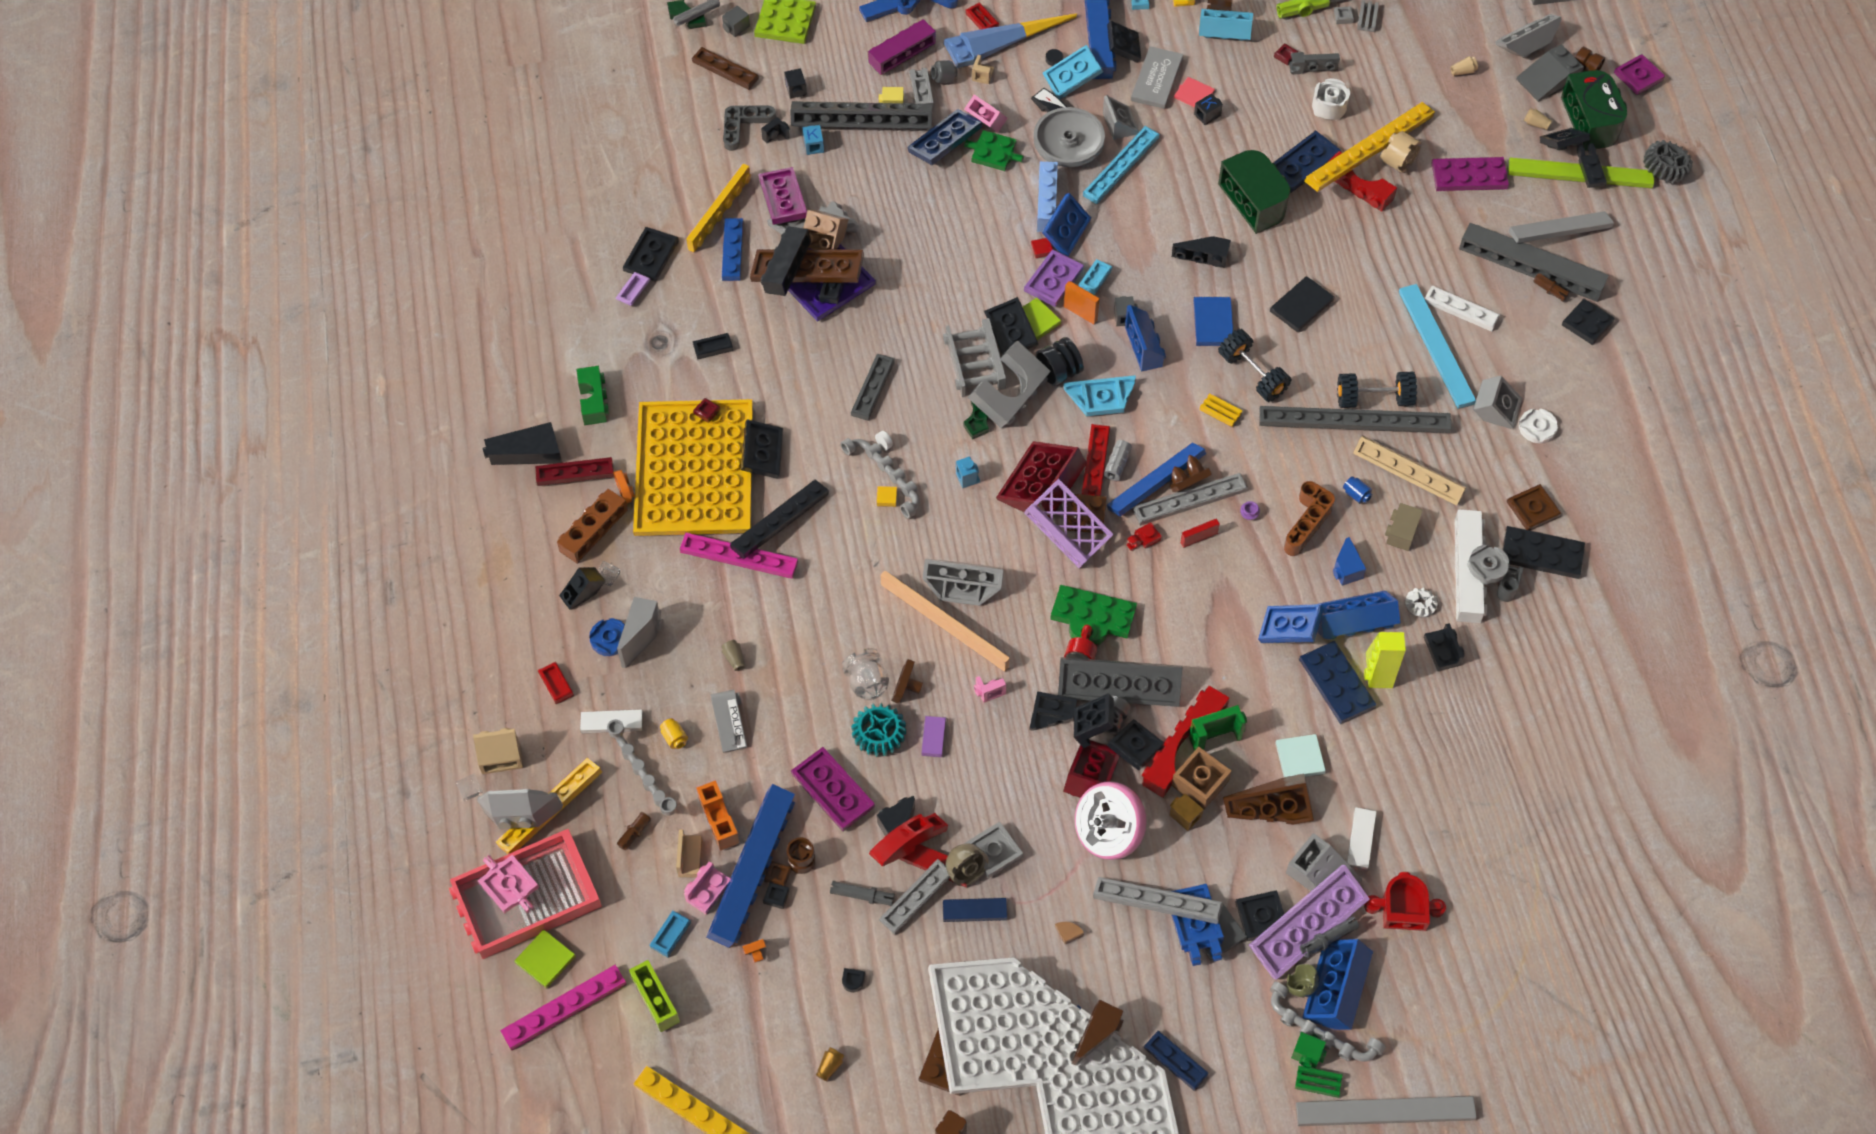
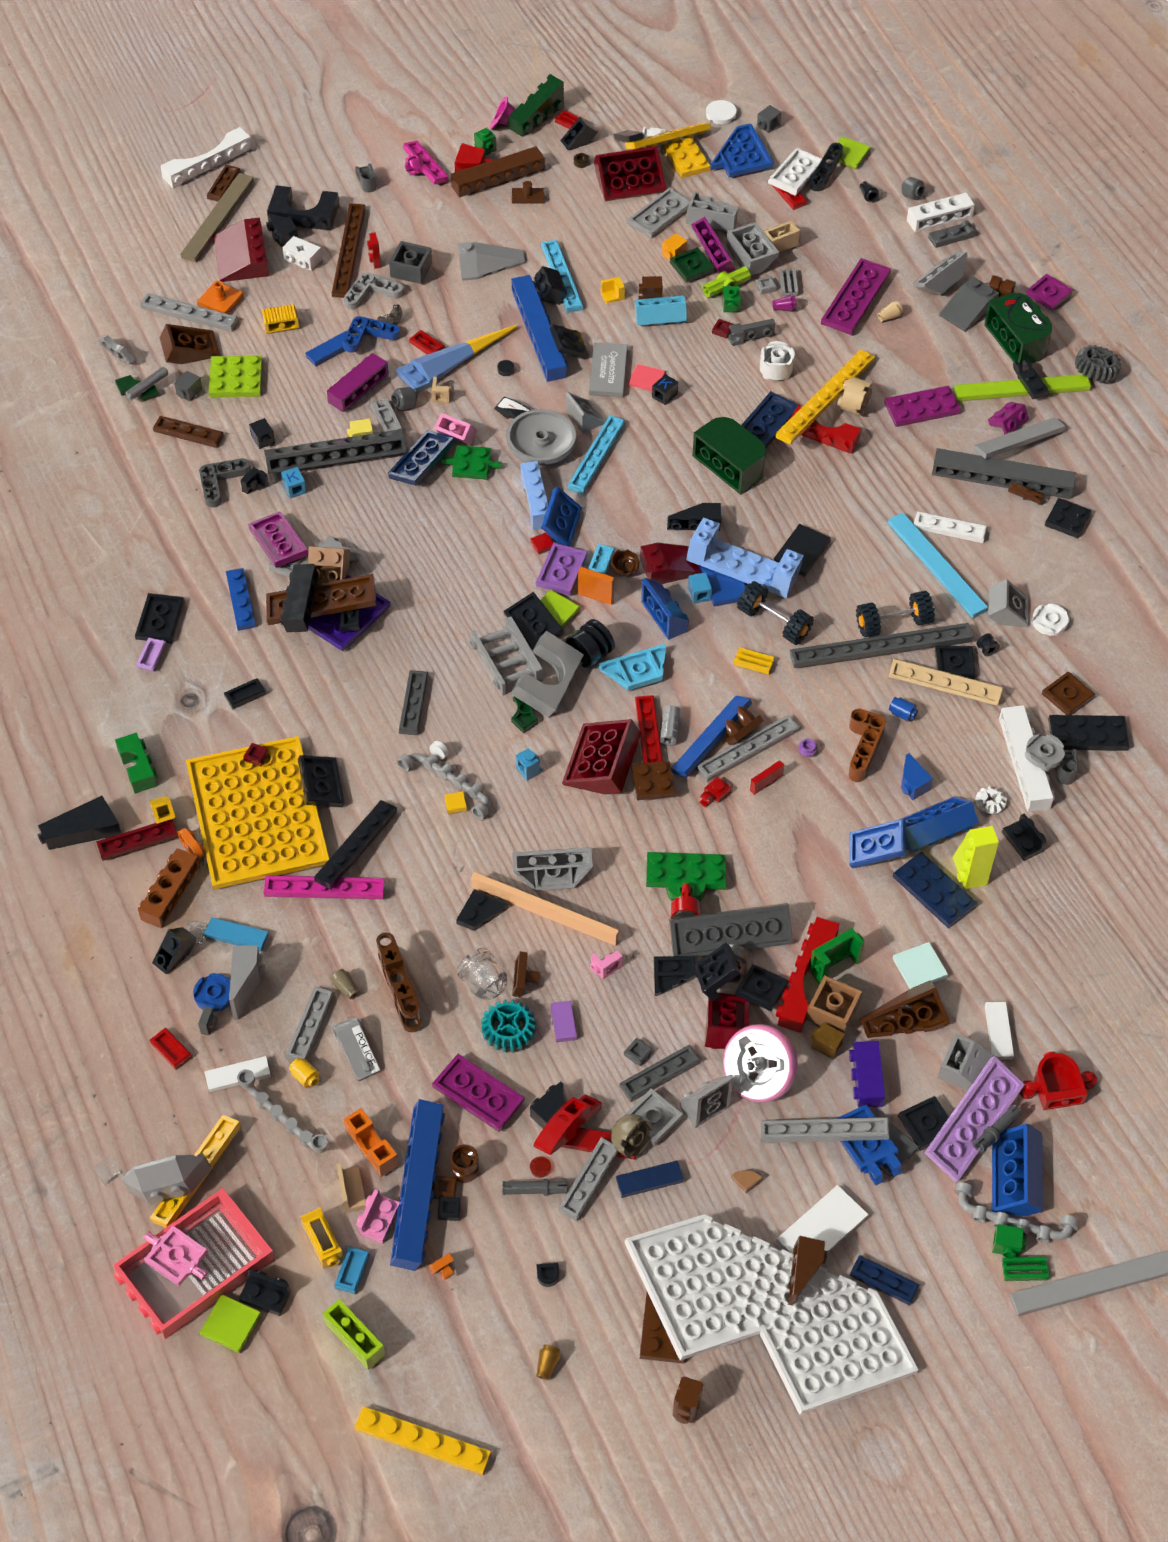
camera: 15 degrees left, 5 degrees down
tan slope [473,728,523,774] -> none
dark pink plate [500,964,627,1051] -> none
reddish brown axle [617,812,651,850] -> none
yellow plate [686,164,751,252] -> none
lavender fence [1024,479,1114,568] -> none
medium azure tile [1043,45,1103,99] -> none
dark grey brick [1114,296,1138,327] -> none
olive hair [1286,964,1319,998] -> none
dark tan brick [1385,503,1423,551] -> none
tan cone [1524,108,1552,130] -> none
black plate [1540,128,1590,150] -> none
none -> yellow brick [149,795,176,824]
none -> dark grey plate [198,1006,217,1035]
none -> dark azure tile [204,917,269,952]
none -> black bracket [239,1270,291,1316]
none -> light grey tile [285,986,334,1061]
none -> yellow window [300,1207,343,1269]
none -> reddish brown piece [376,932,421,1032]
none -> black wing [456,889,508,931]
none -> clear red piece [530,1157,551,1178]
none -> reddish brown hair [611,549,640,576]
none -> dark grey tile [619,1044,701,1103]
none -> dark grey tile [624,1037,653,1066]
none -> dark red slope [640,542,702,584]
none -> light grey slope [681,1075,733,1128]
none -> light blue plate [686,517,804,598]
none -> dark azure brick [688,573,712,604]
none -> green brick [722,286,741,312]
none -> magenta cone [772,295,797,311]
none -> white tile [776,1185,868,1254]
none -> magenta plate [821,258,891,335]
none -> dark purple brick [849,1041,885,1107]
none -> black tile [935,646,976,679]
none -> black wheel [976,633,1000,657]
none -> magenta bracket [988,402,1029,435]

